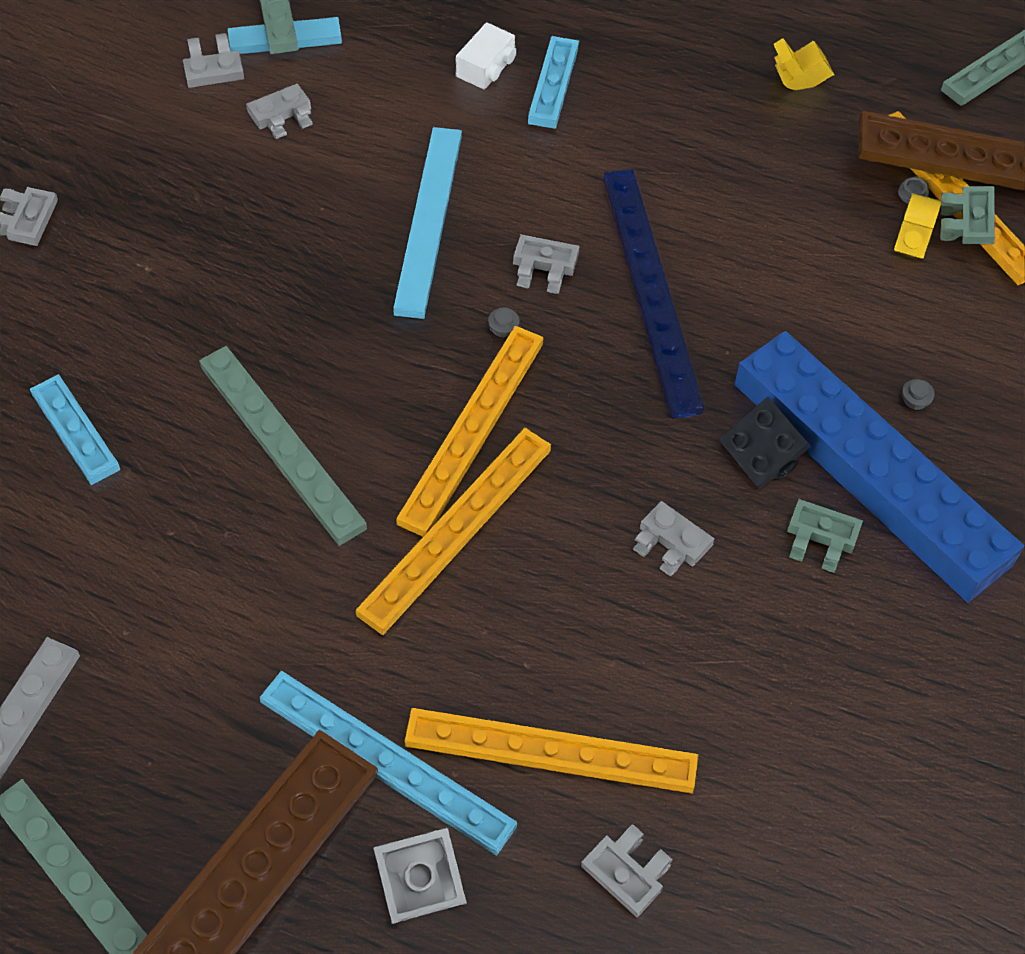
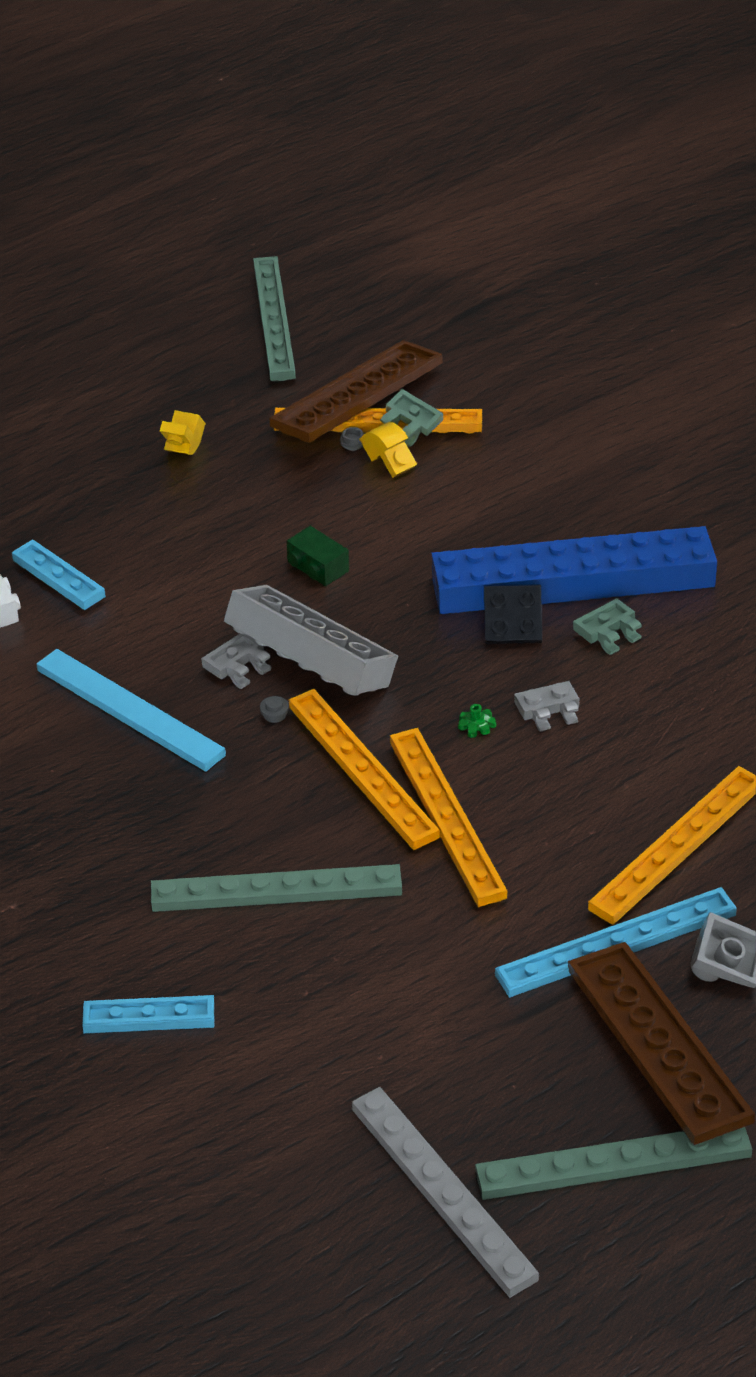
camera: 55 degrees left, 15 degrees down
clear blue plate [604,169,704,419] -> none
dark grey plate [902,379,935,410] -> none
none -> light grey brick [224,585,398,695]
none -> dark green brick [286,525,349,586]
none -> green plant [458,704,497,738]

